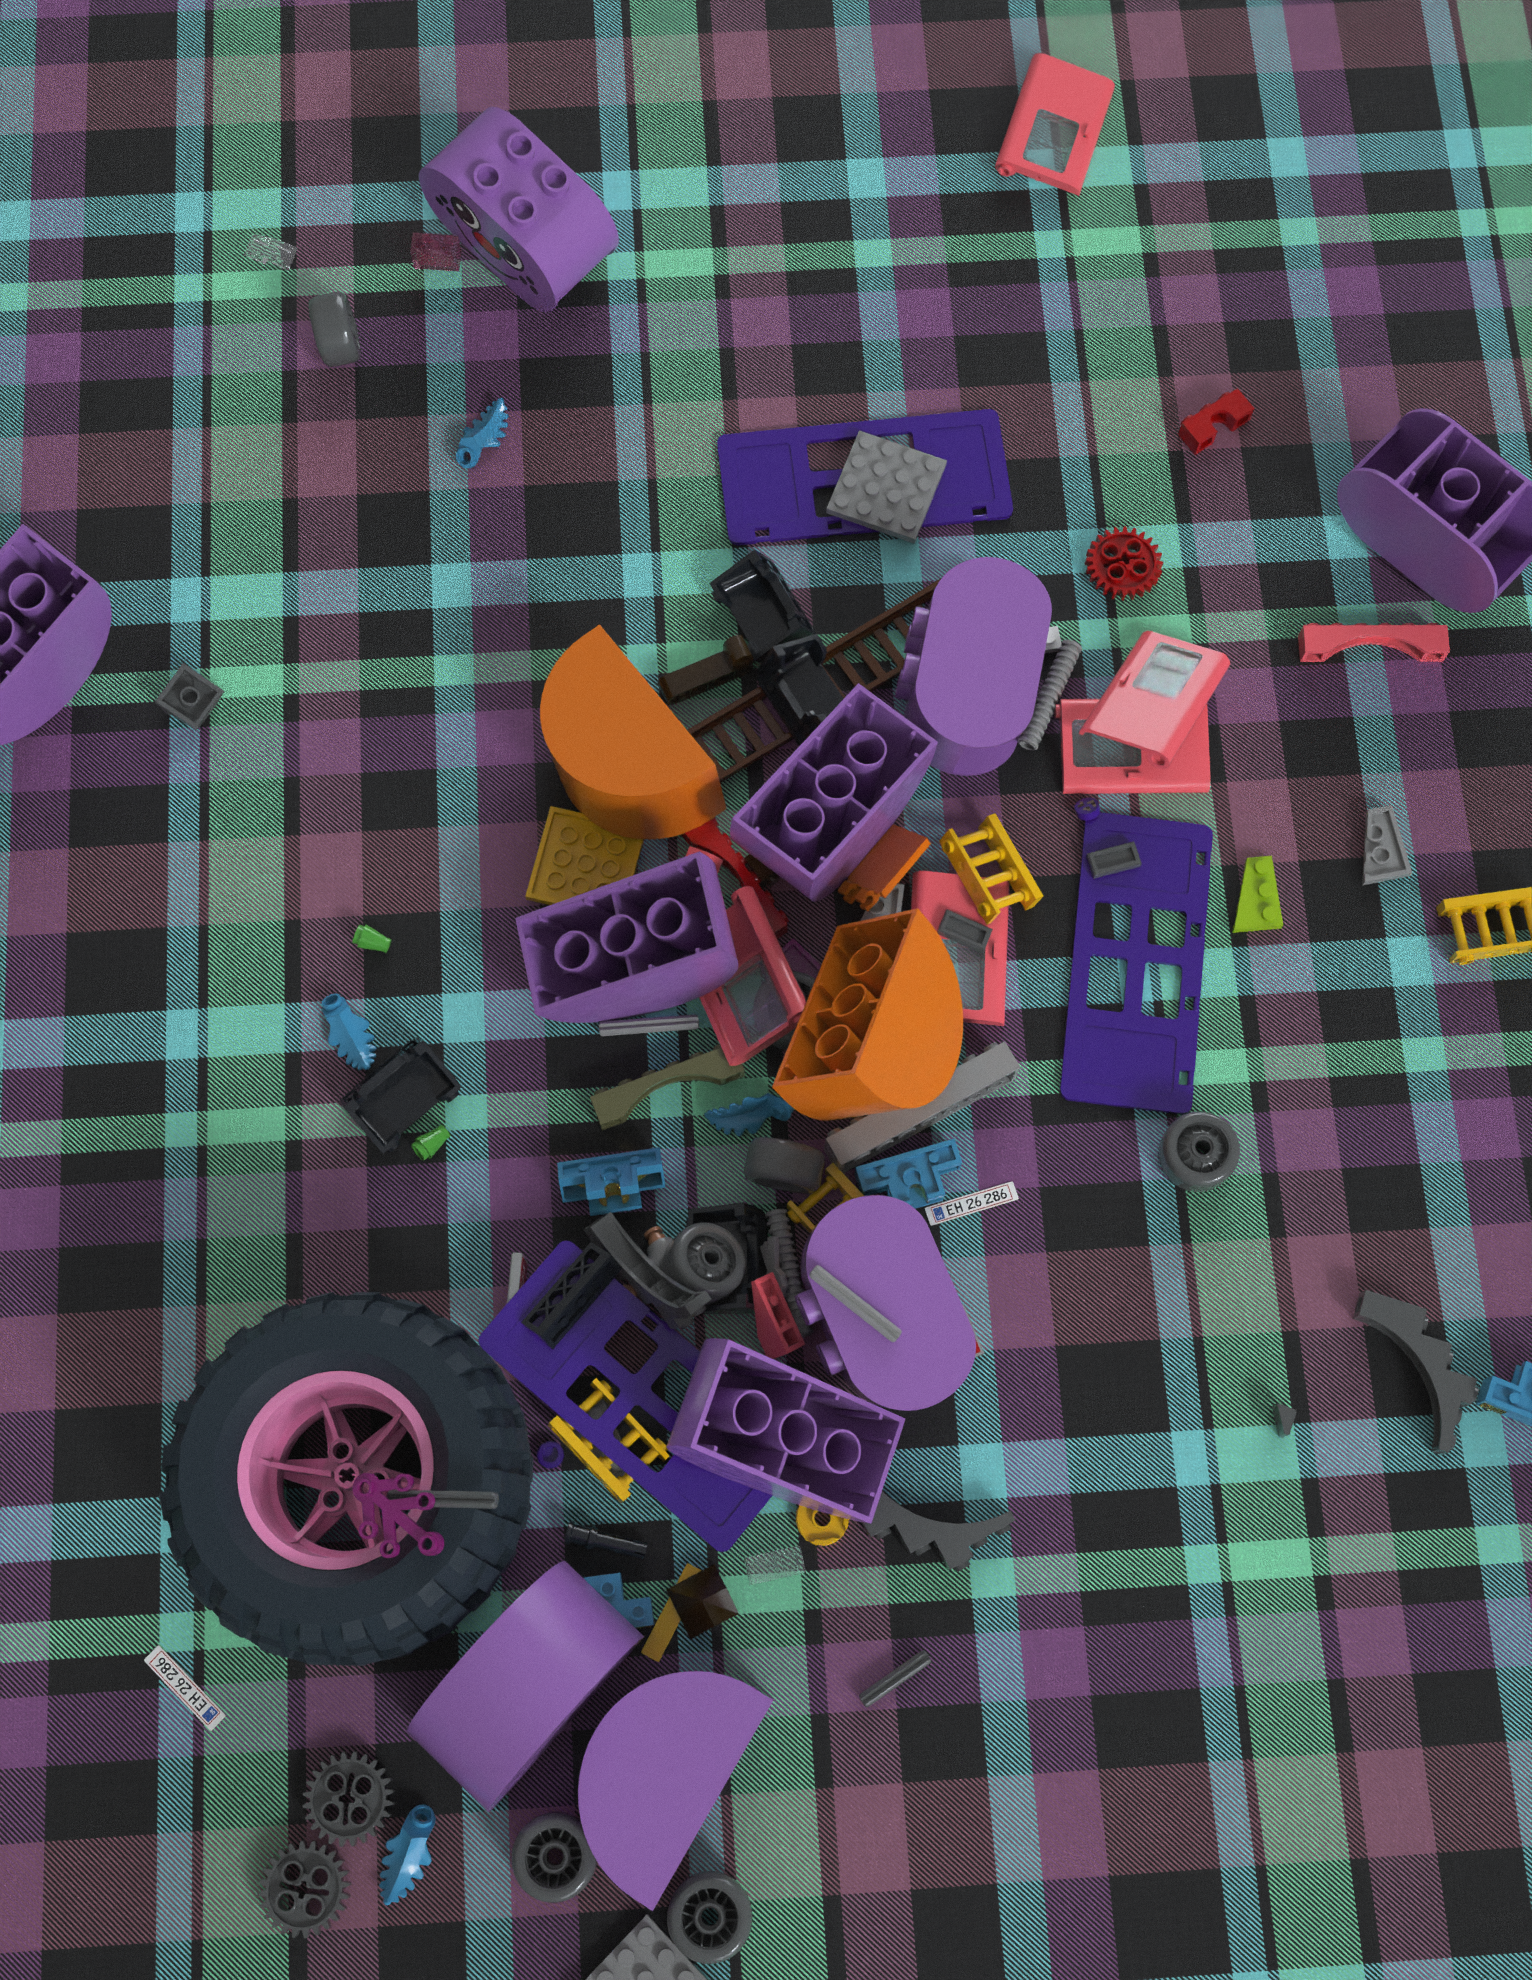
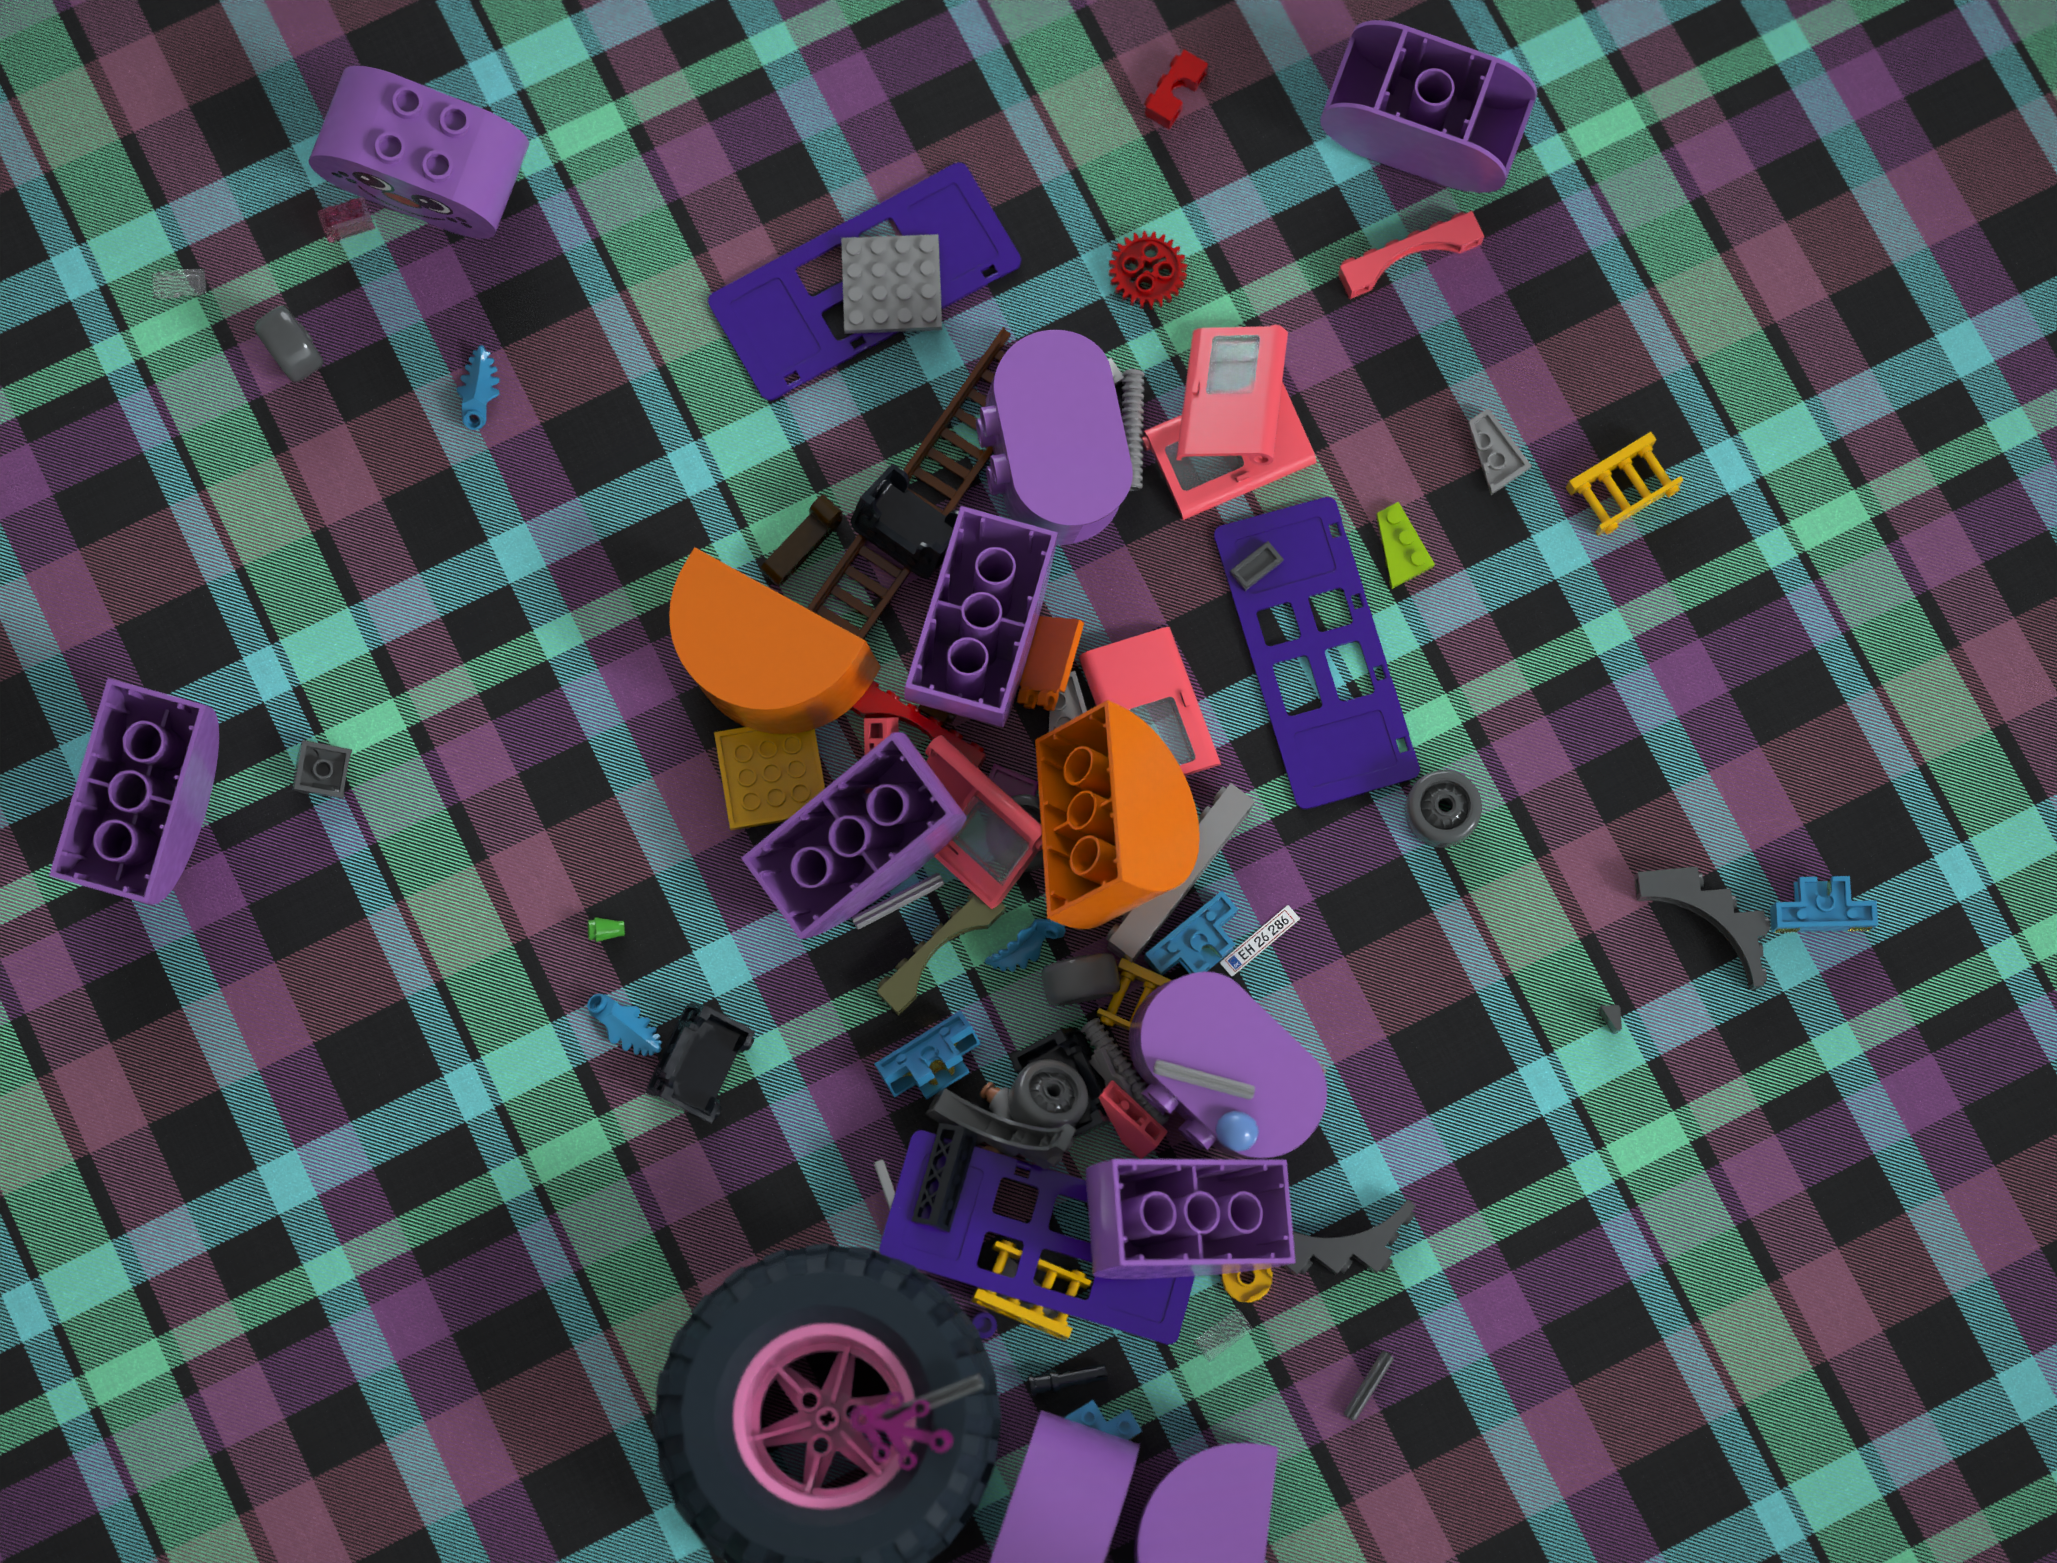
camera: 25 degrees left, 5 degrees up
bright green cone [411,1125,450,1161] -> none
yellow sticker [641,1563,702,1662] -> none
dark brown slope [666,1565,739,1640] -> none
black windscreen [709,550,816,663] -> none
dark grey tile [937,909,993,953] -> none
yellow fence [939,813,1043,925] -> none
dark purple tile [1075,797,1100,821] -> none
none -> medium blue hair [1215,1111,1259,1152]

